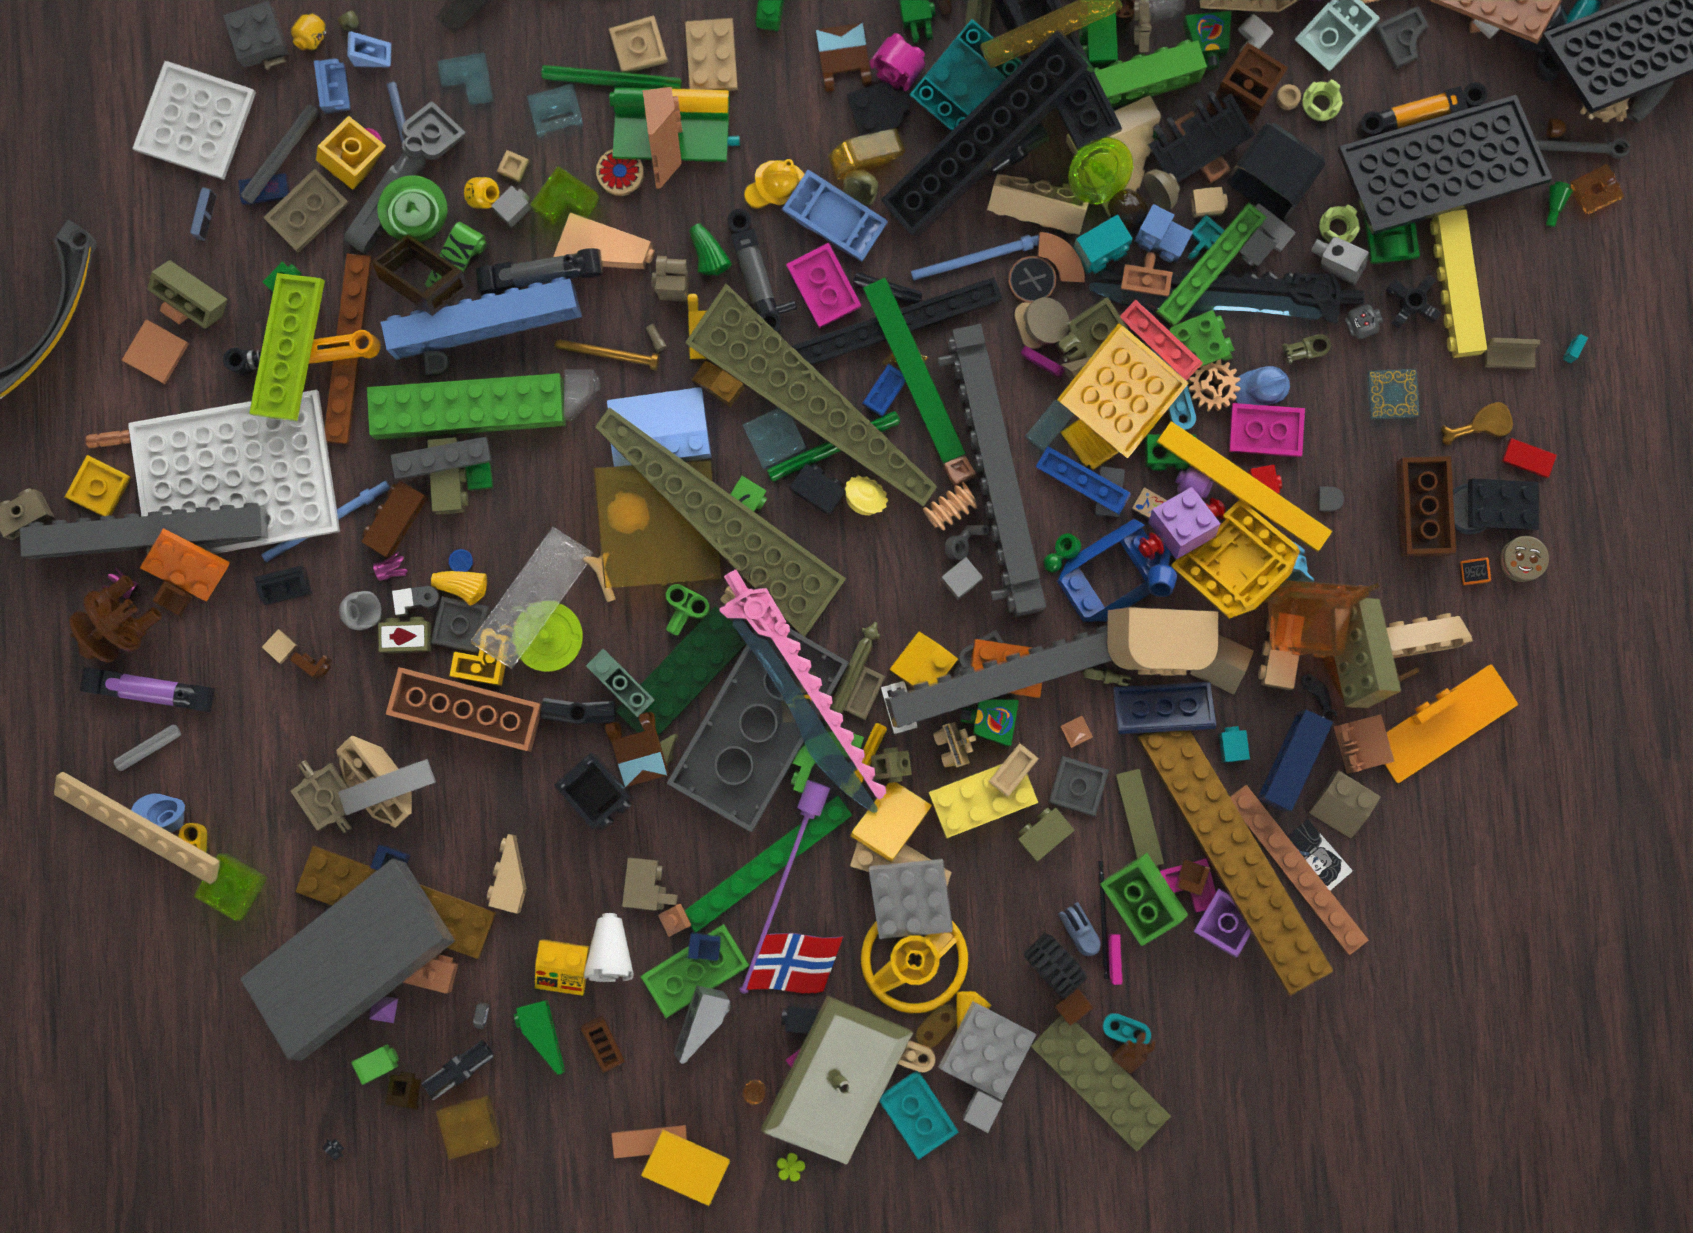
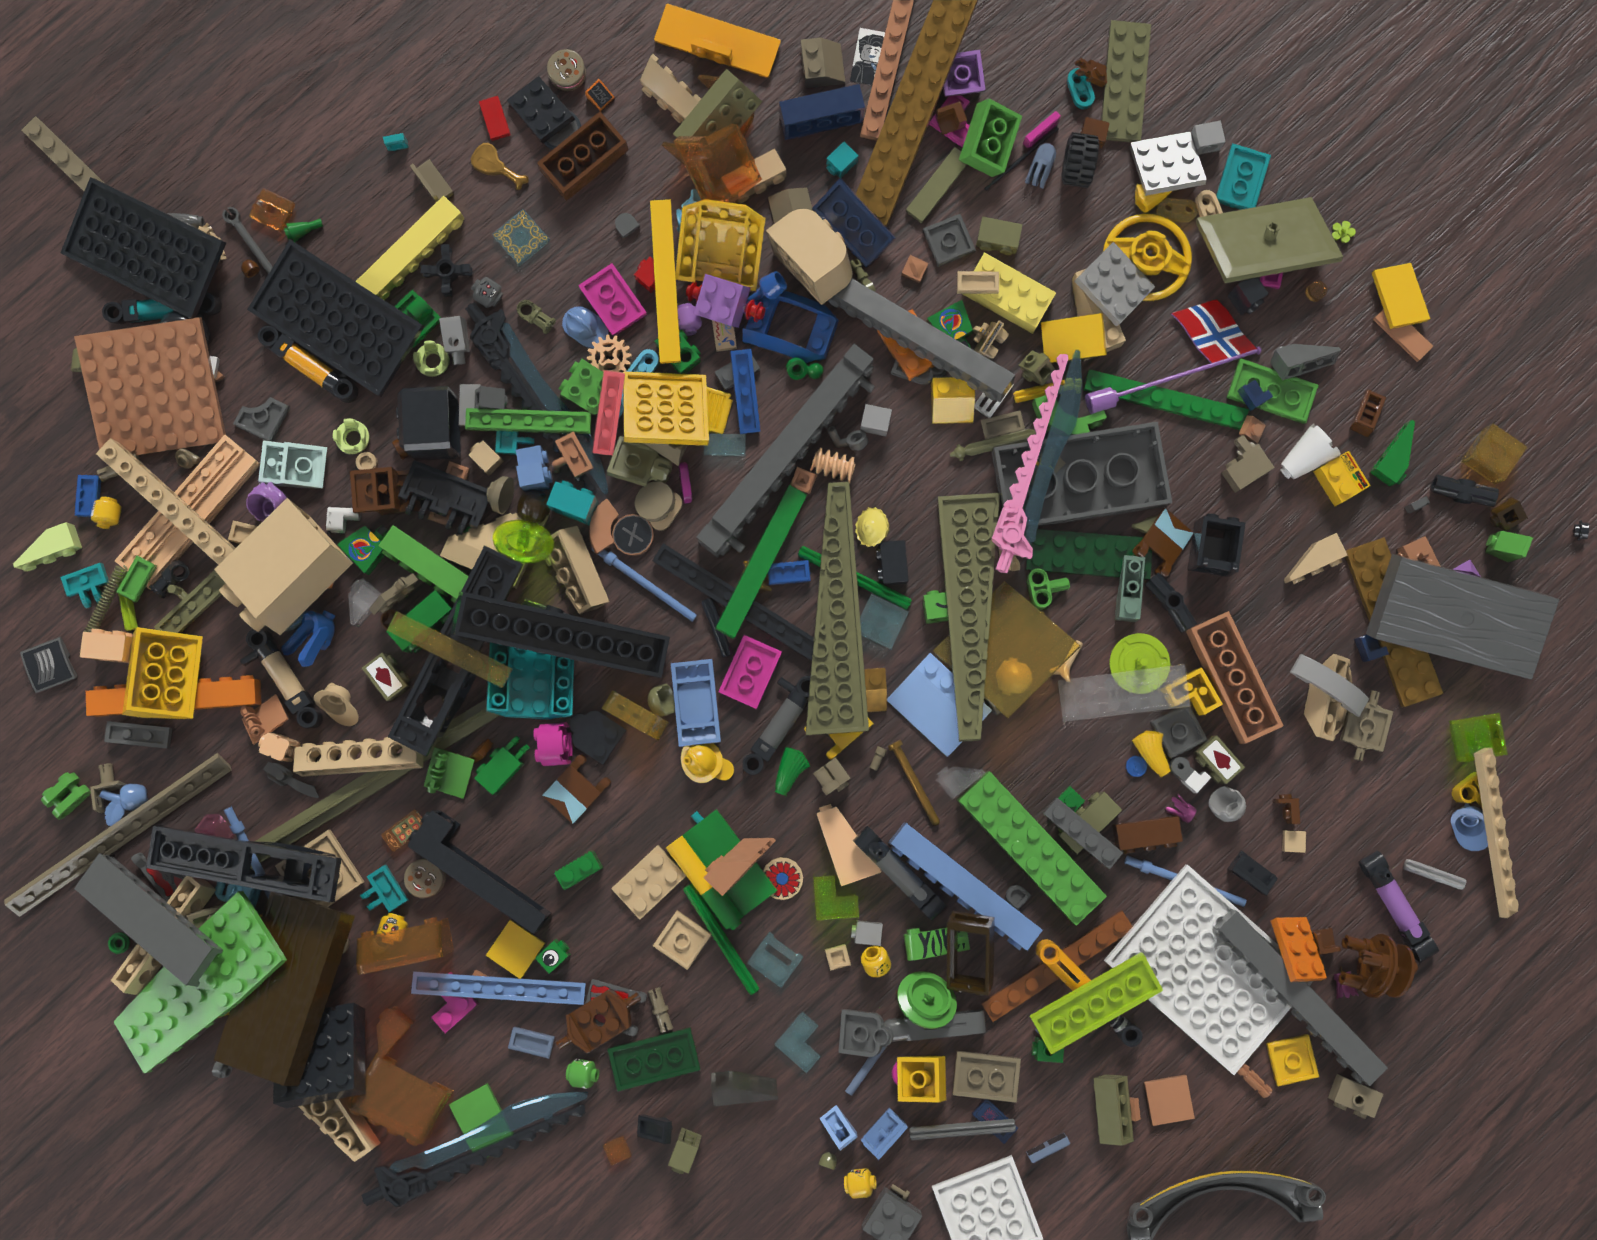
camera: 135 degrees left, 0 degrees up
black arm [1301,673,1337,719] -> none
nougat hinge [1334,714,1395,773] -> none

